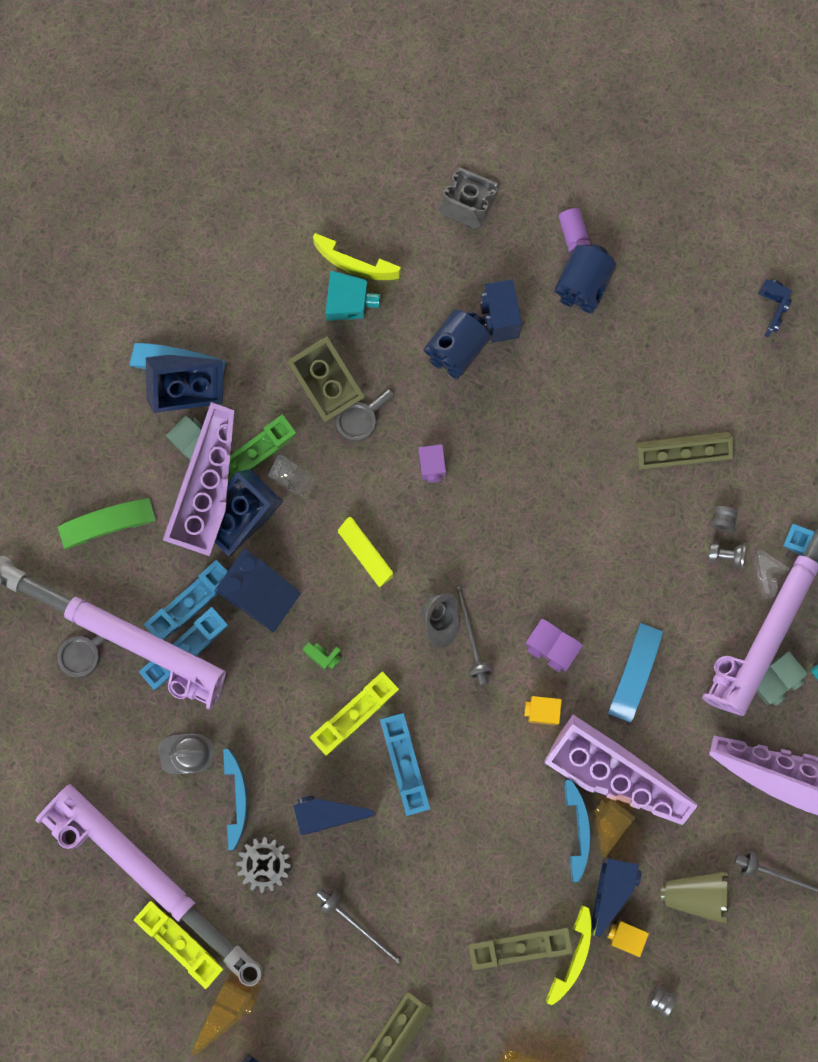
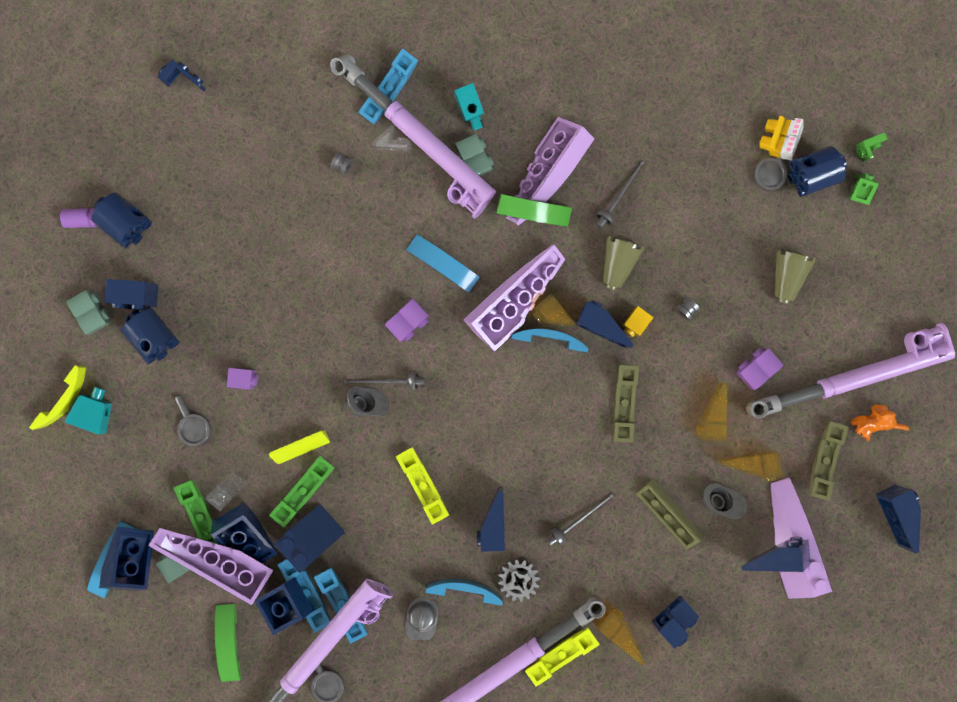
camera: 80 degrees left, 10 degrees up
olive slope [285,336,364,422] -> none
bright green bracket [302,642,341,671] -> none
dark azure slope [380,713,430,816] -> none
flat silver slope [438,167,499,229] -> none
yellow brick [524,696,562,725] -> none
neon yellow slope [546,906,591,1005] -> none
olive slope [635,432,733,470] -> none
flat silver piece [709,543,746,572] -> none
none -> sand green brick [66,290,111,335]
none -> dark blue brick [255,577,314,635]
none -> bright green slope [269,456,335,528]
none -> bright green slope [497,194,572,226]

